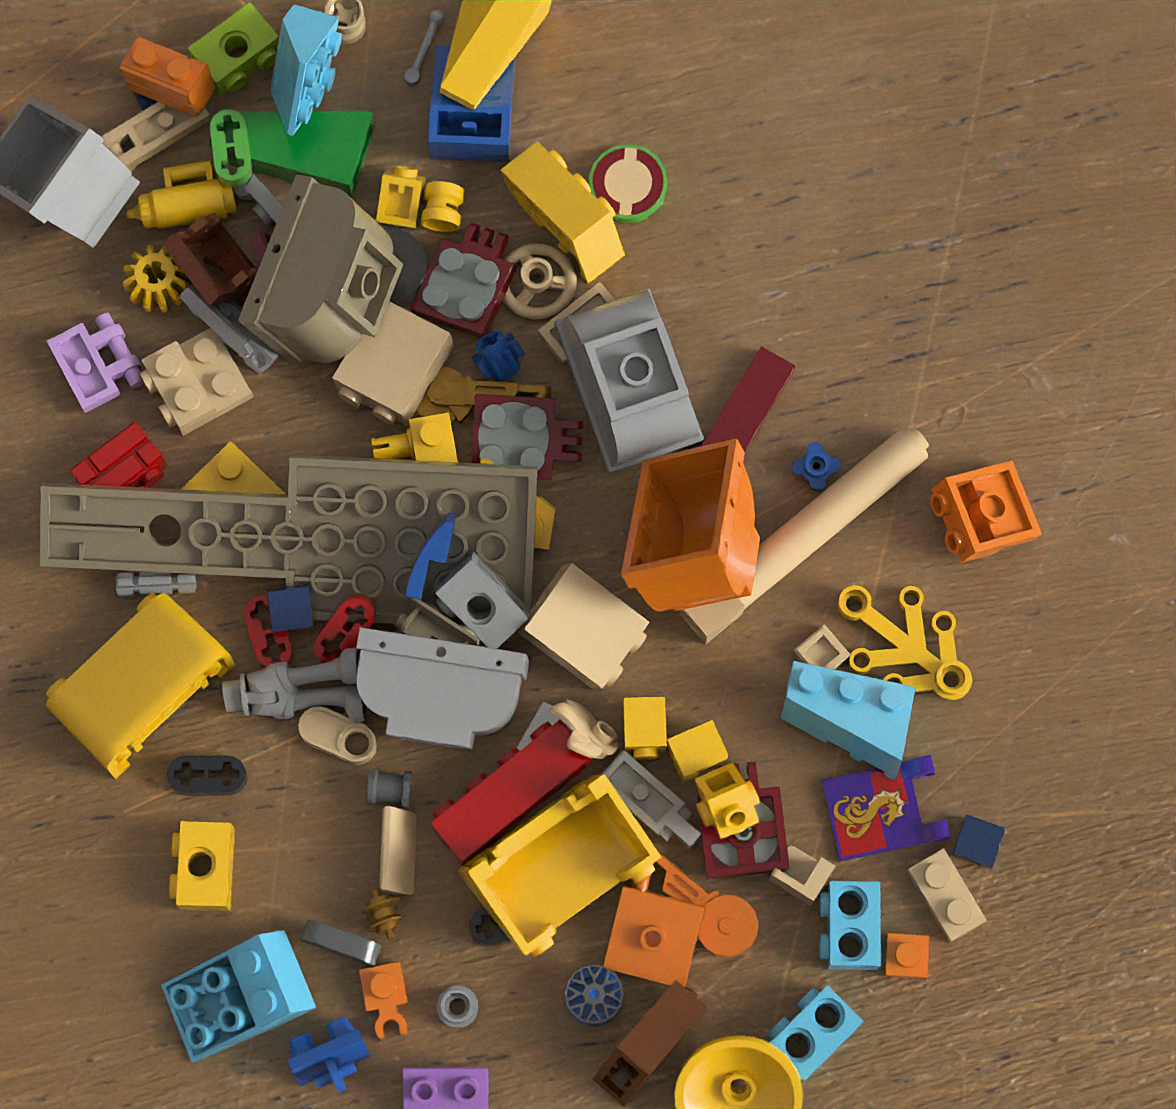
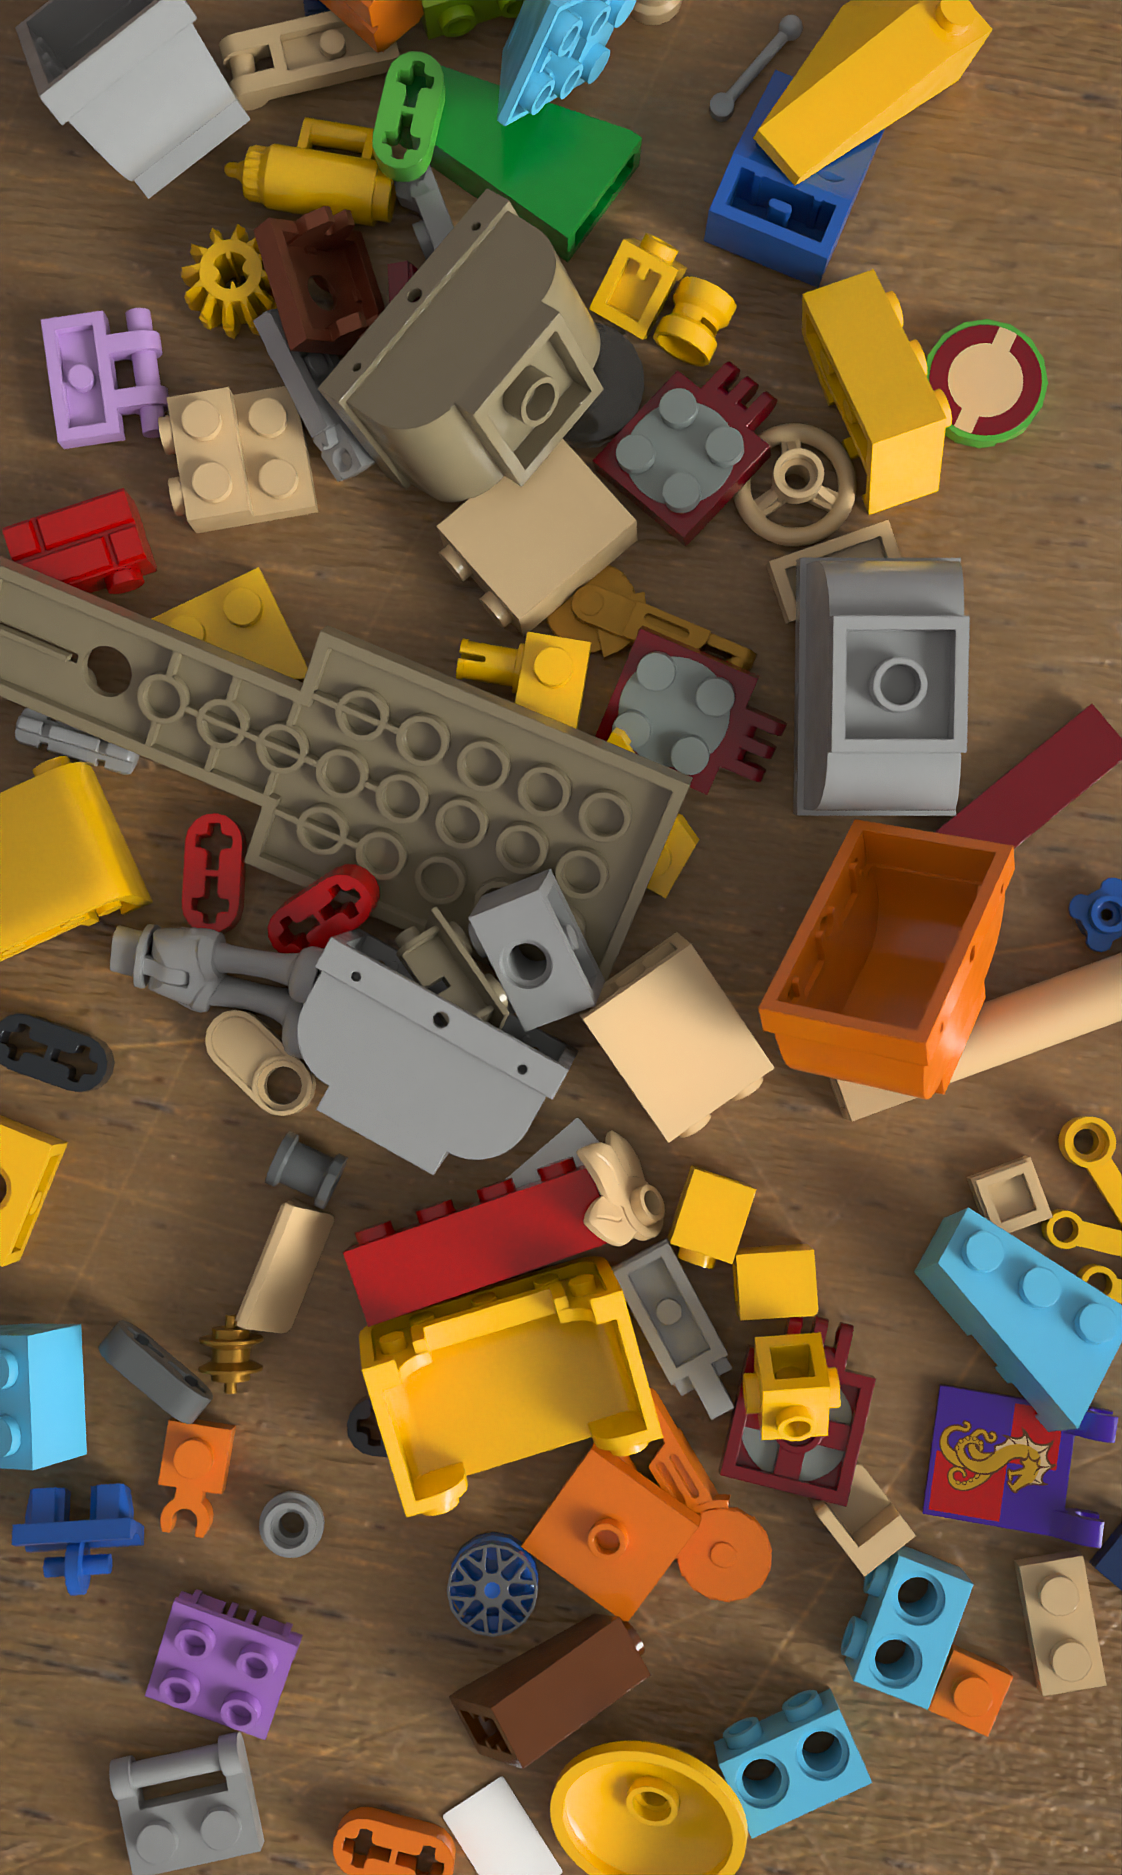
camera: 25 degrees right, 10 degrees up
dark blue tile [266,584,313,632] -> none
blue slope [405,513,456,599] -> none
blue gear [472,331,525,381] -> none

